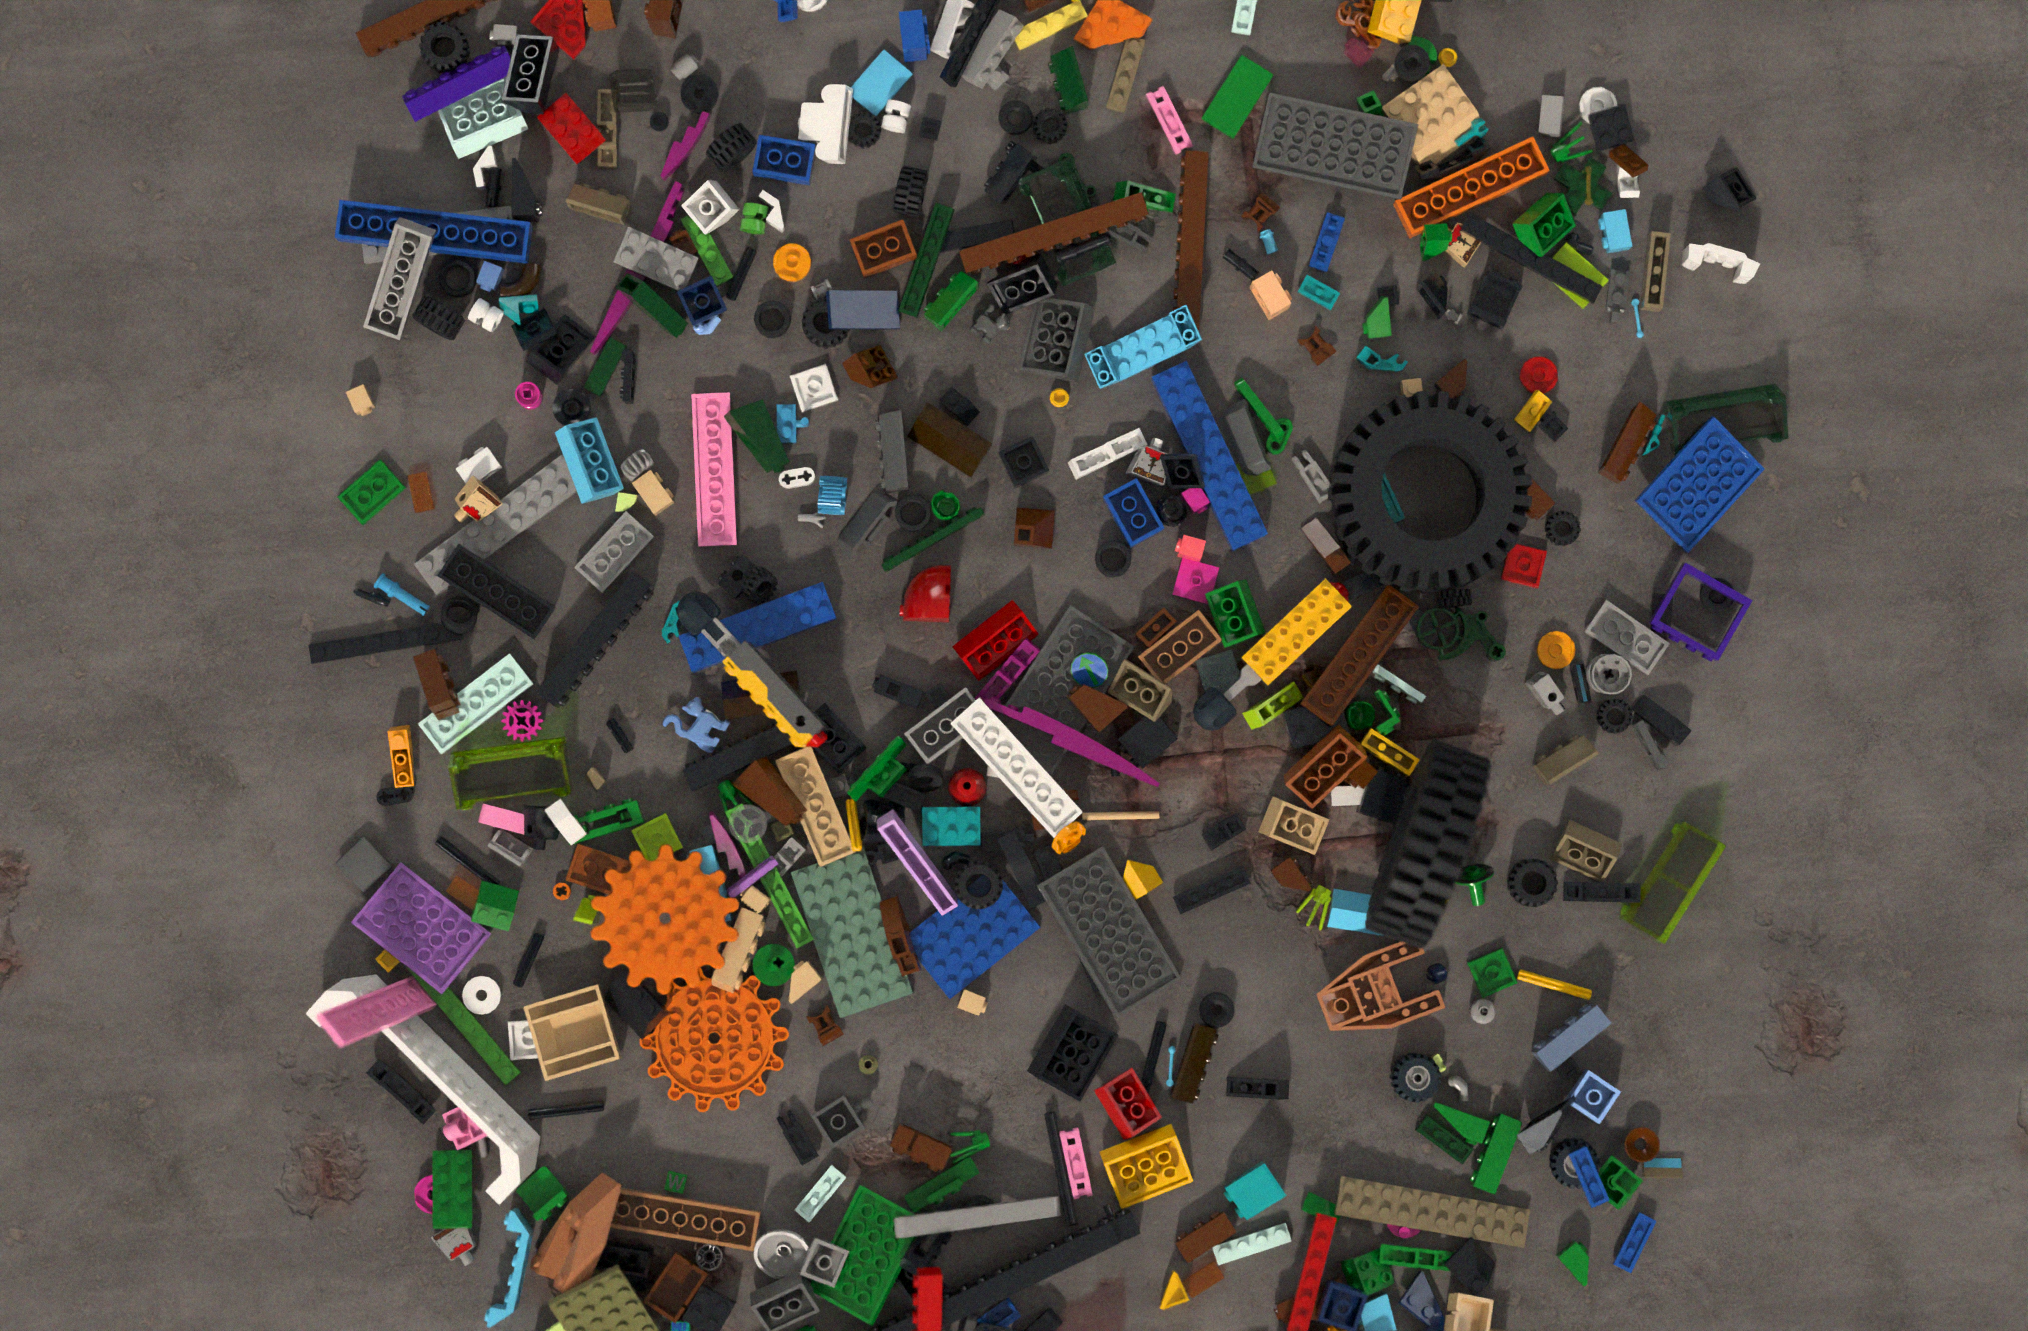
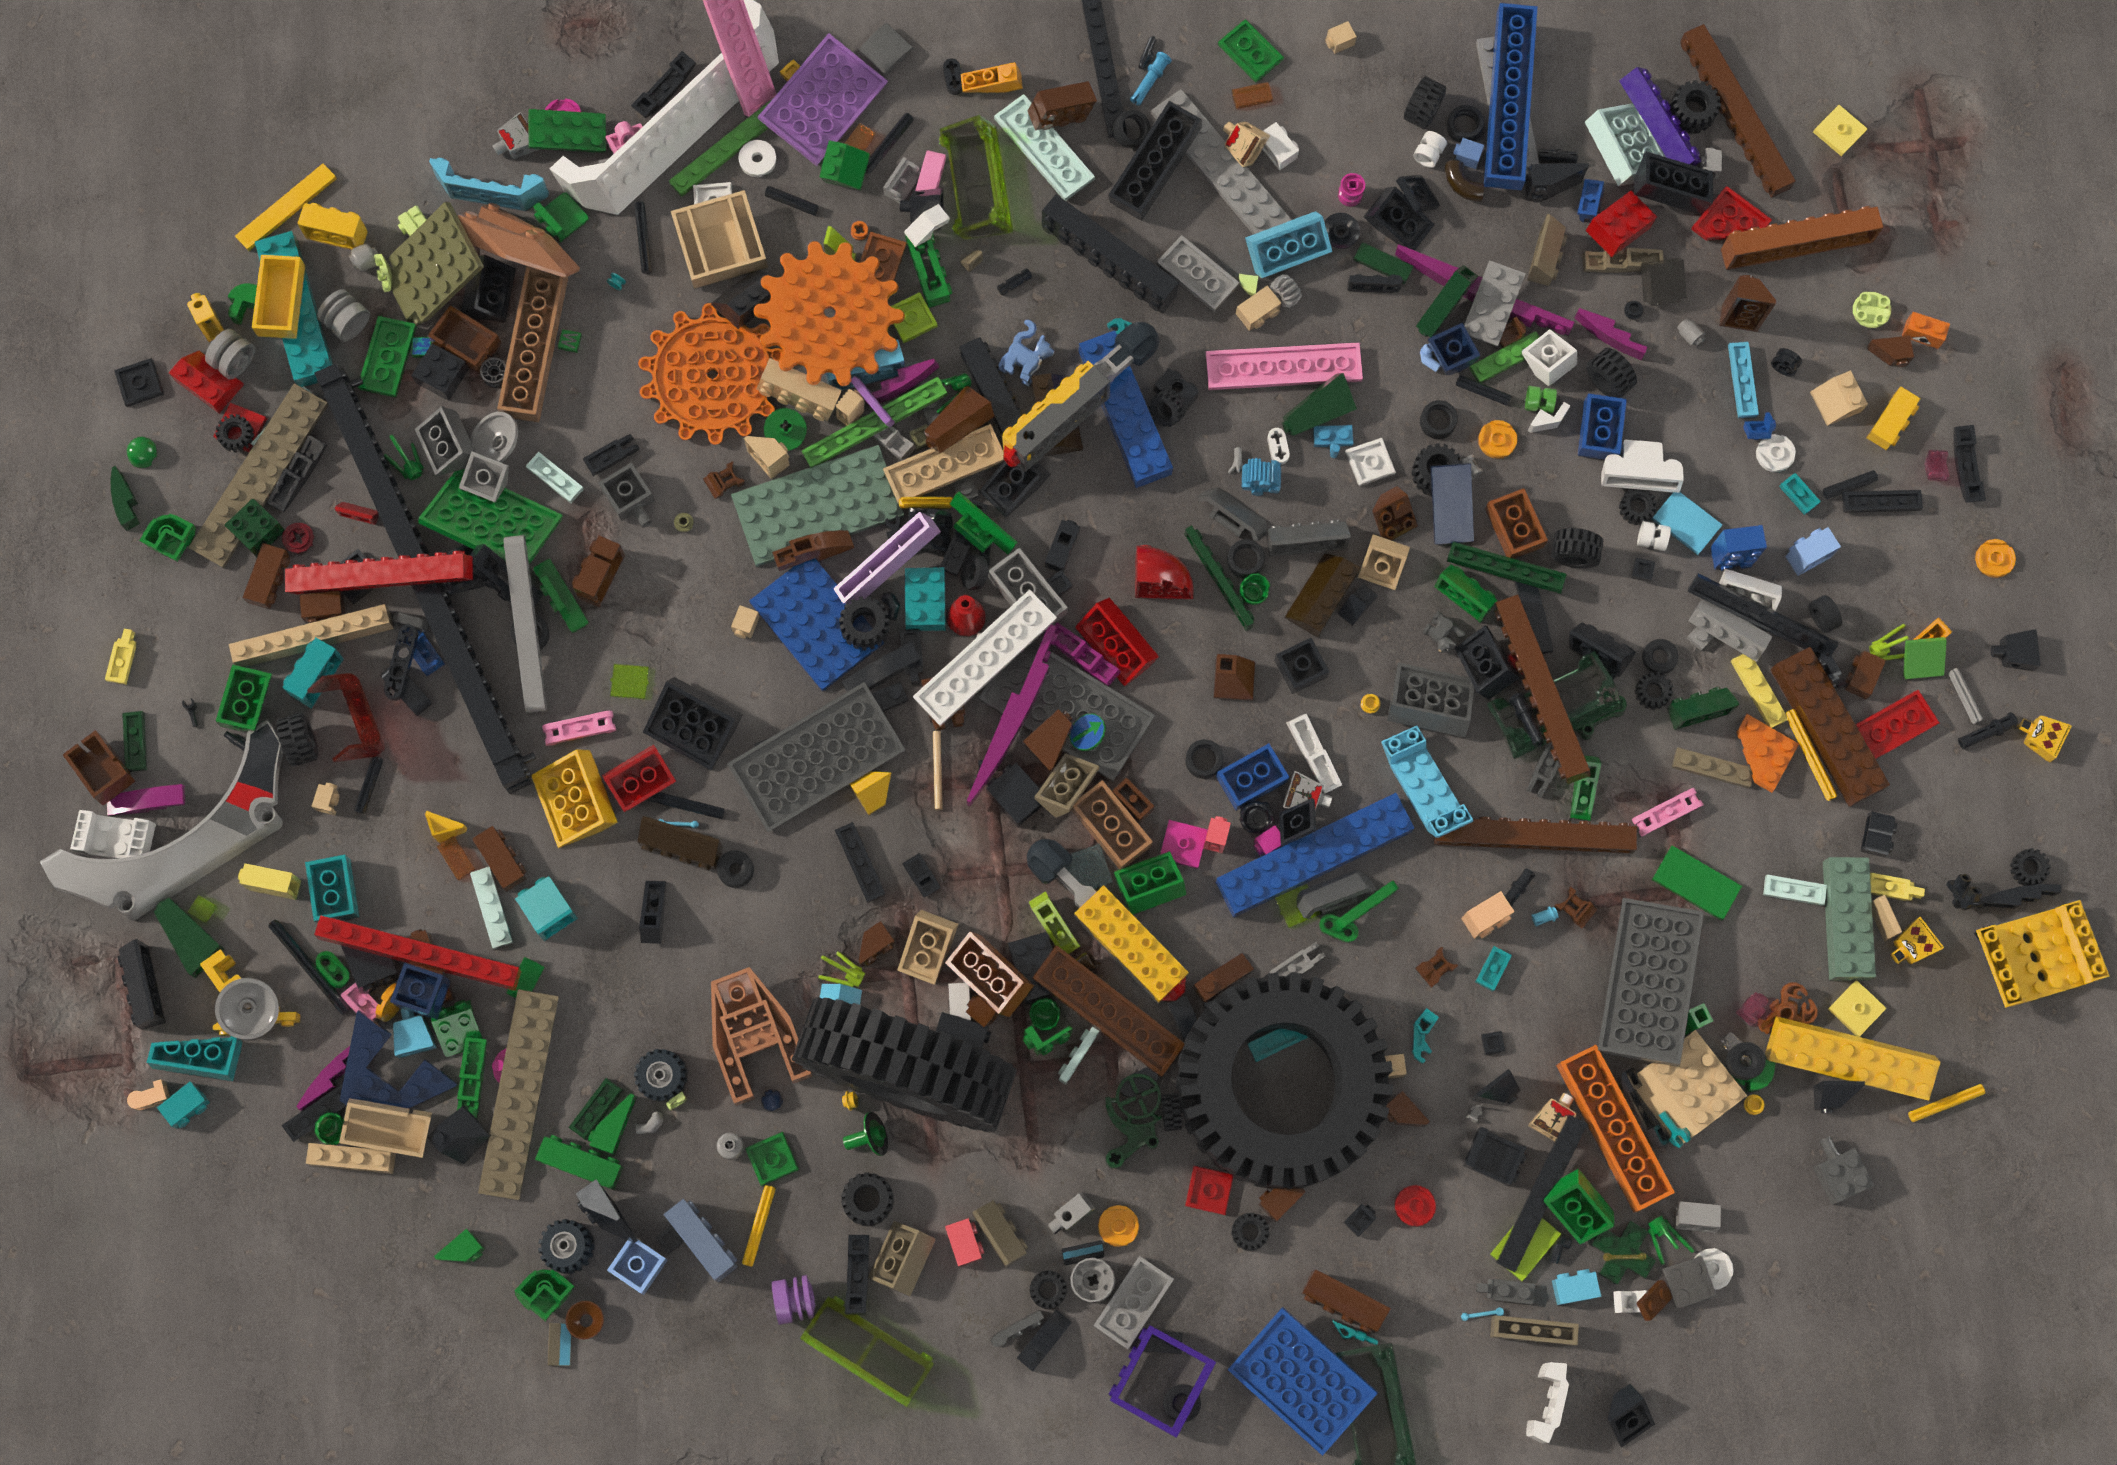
camera: 90 degrees right, 10 degrees down
light grey brick [363,217,436,340] -> none
white slope [473,146,498,191] -> none
teal slope [499,294,539,325] -> none
dark pink gear [501,700,544,742] -> none
black plate [680,75,719,114] -> none
clear tile [729,804,767,843] -> none
green plant [950,1130,990,1164] -> none
black axle [1044,1111,1077,1226] -> none
light orange tile [1052,821,1086,854] -> none
blue plate [1308,212,1345,272] -> none
yellow brick [1360,728,1420,777] -> none
green slope [1362,296,1392,339] -> none
green slope [1419,223,1452,261] -> none
yellow plate [1514,390,1552,432] -> none
blue plate [1568,1146,1609,1208] -> none
blue plate [1613,1212,1657,1273] -> none
none -> teal bush [606,273,626,291]
none -> clear neon green piece [610,664,649,699]
none -> medium lavender wheel [772,1275,816,1325]
none -> coral brick [945,1218,984,1267]
none -> tan slope [1358,535,1410,590]
none -> blue hinge [1577,179,1604,222]
none -> medium azure plate [1728,342,1759,418]

